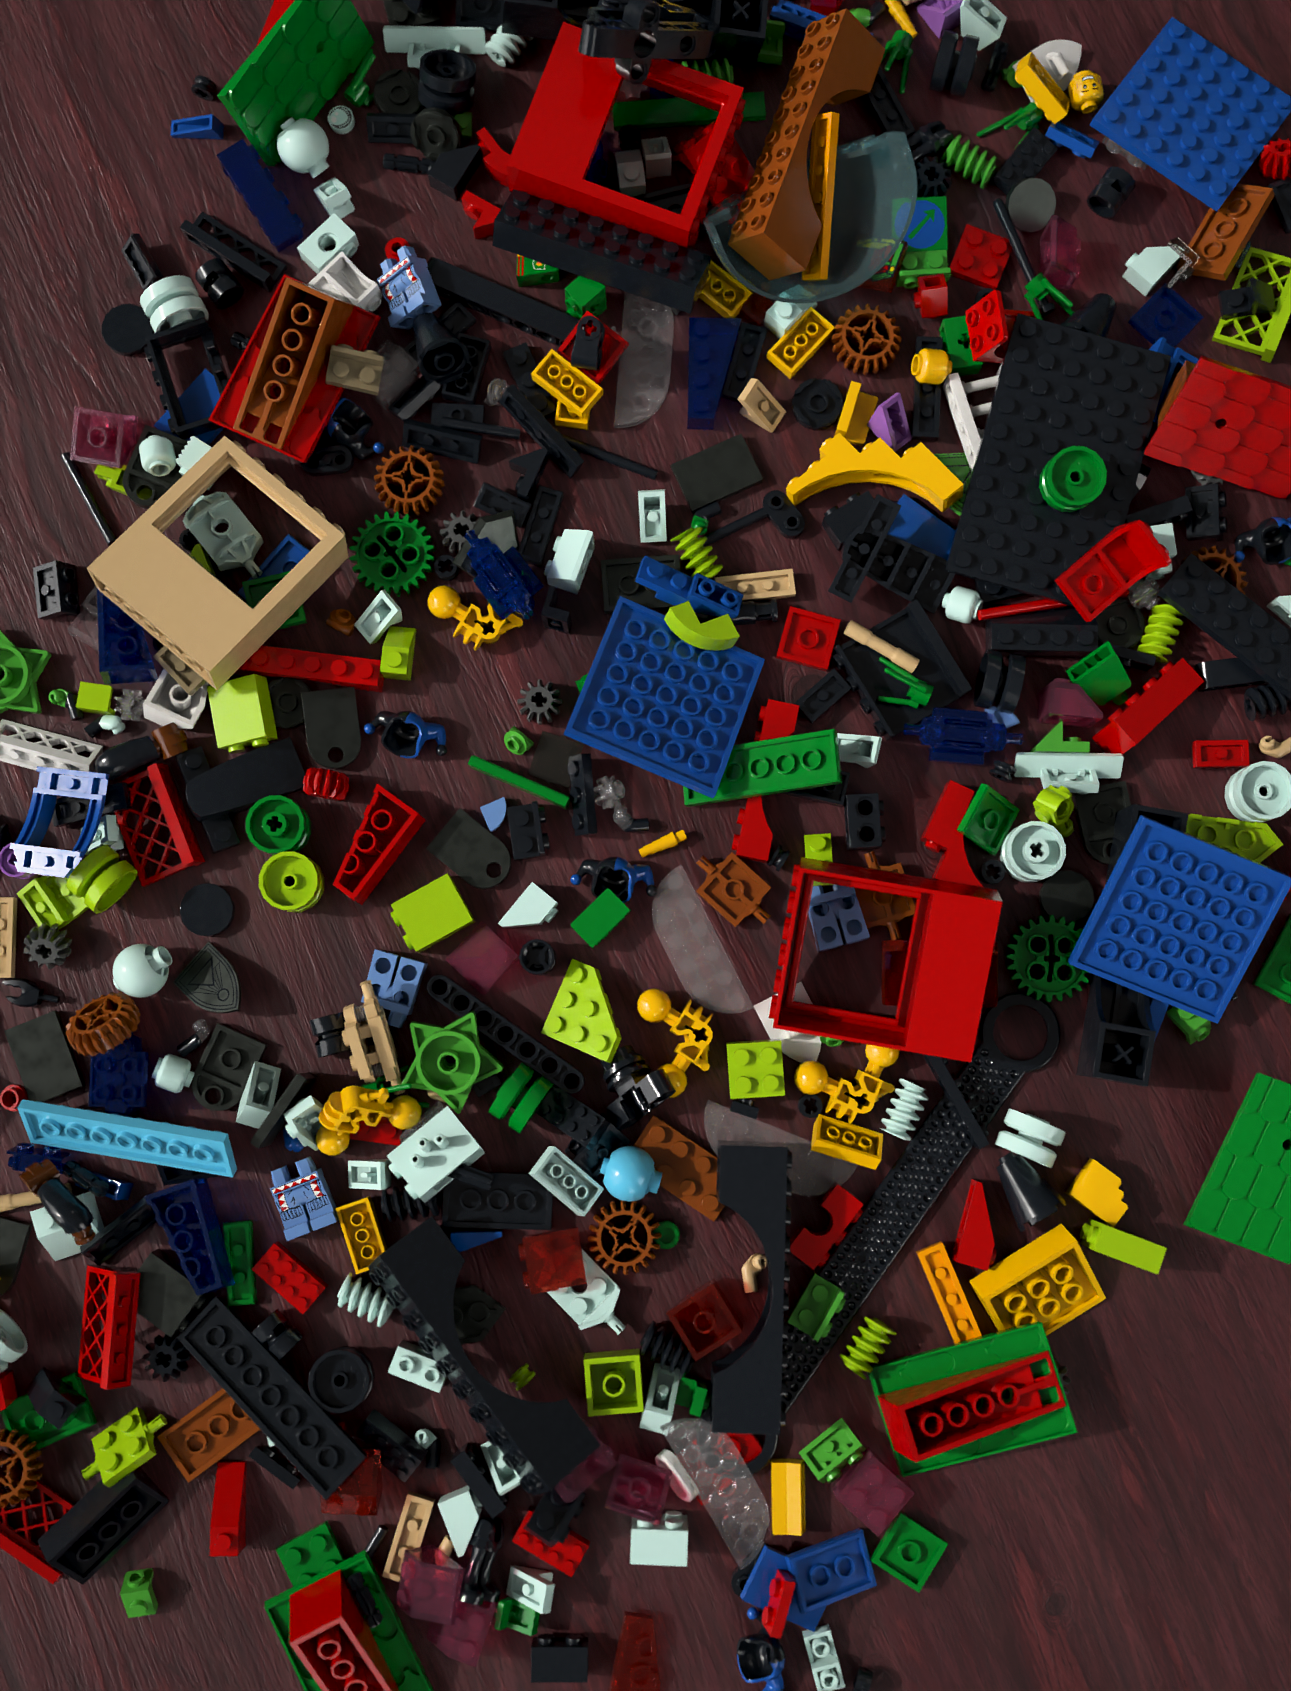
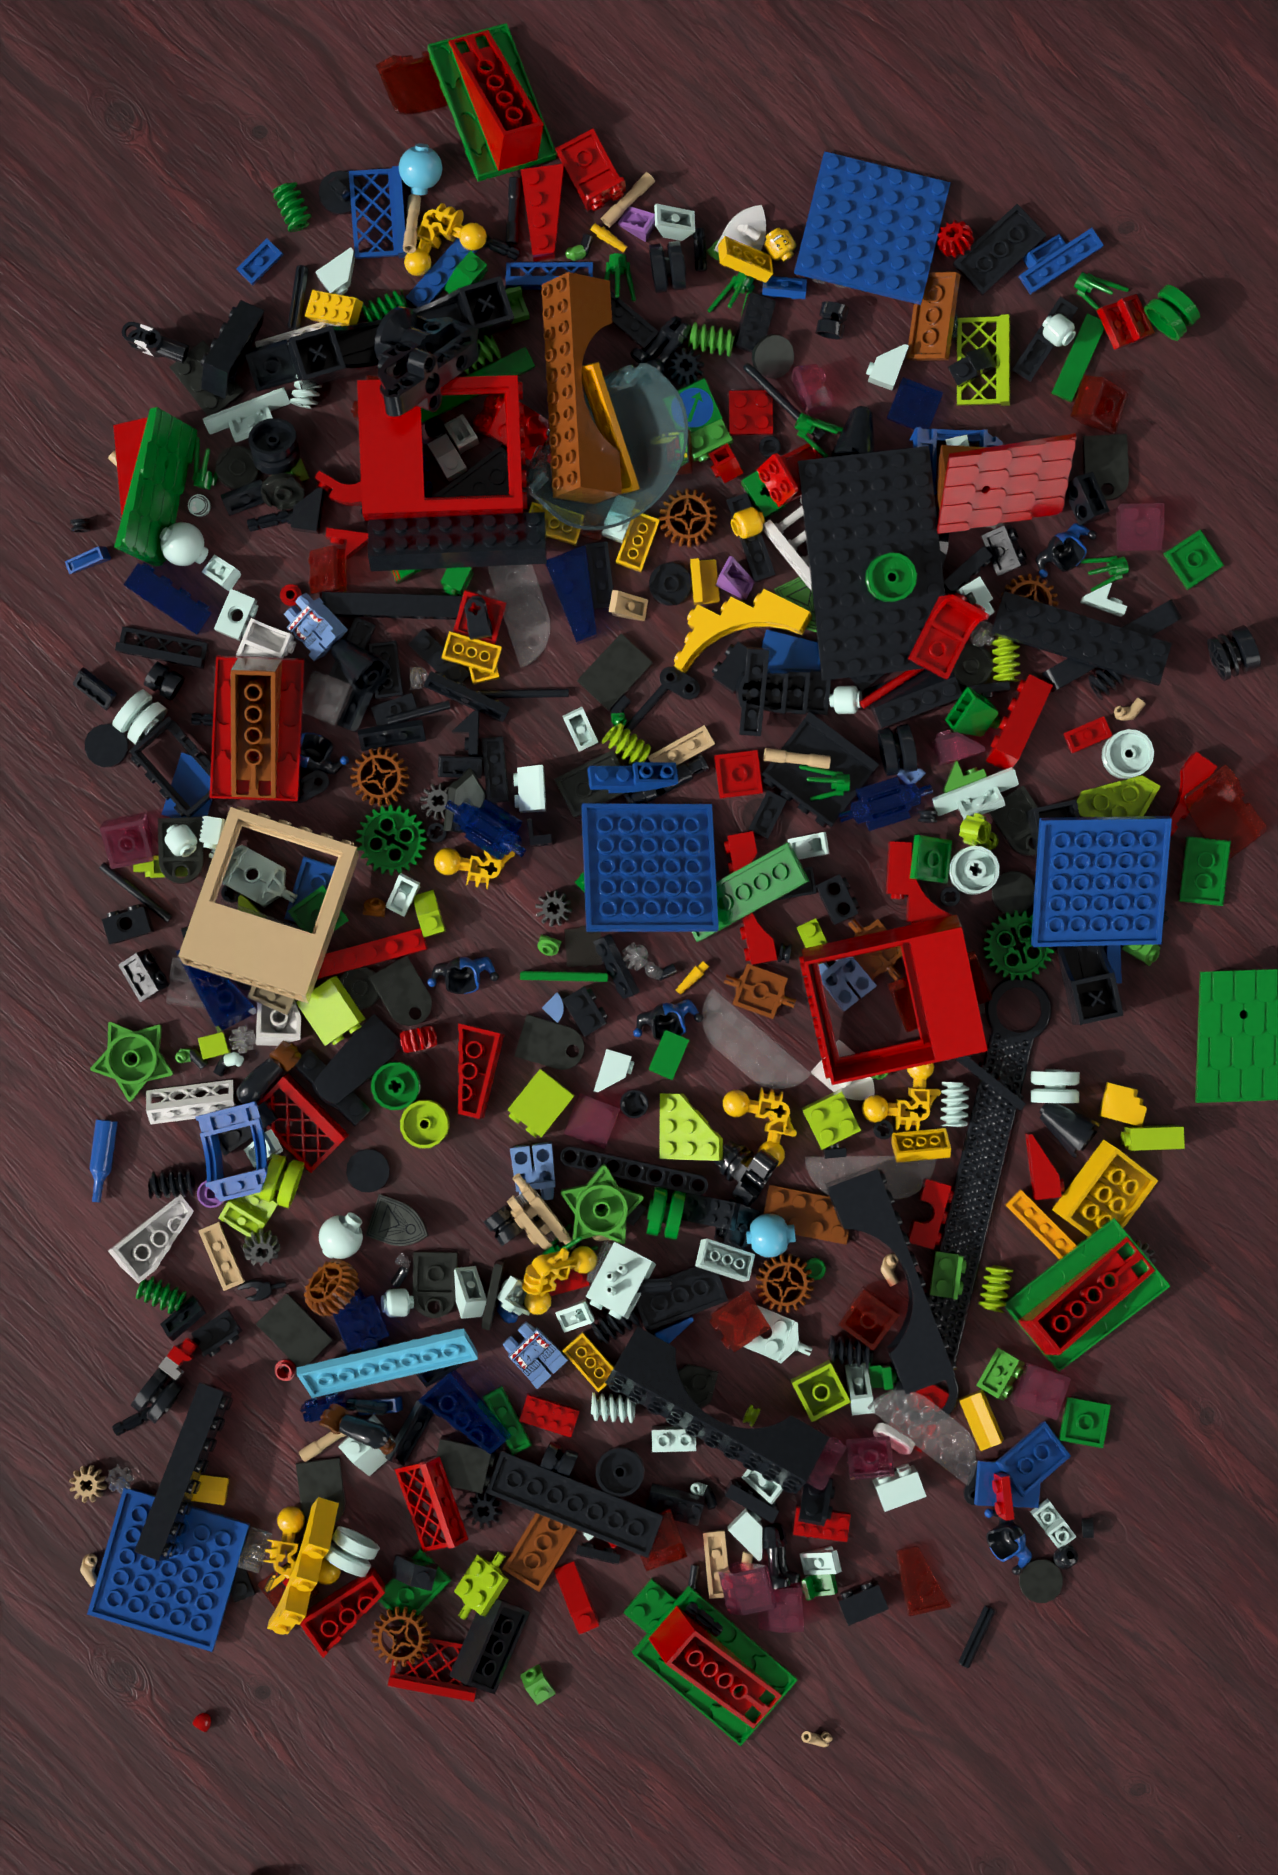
camera: 25 degrees left, 5 degrees up
dark tan bracket [325,344,384,396] -> none
lime brick [664,601,740,651] -> none
clear smoke bracket [1166,237,1201,290] -> none
none -> black brick [101,904,154,945]
none -> clear red bracket [308,545,347,594]

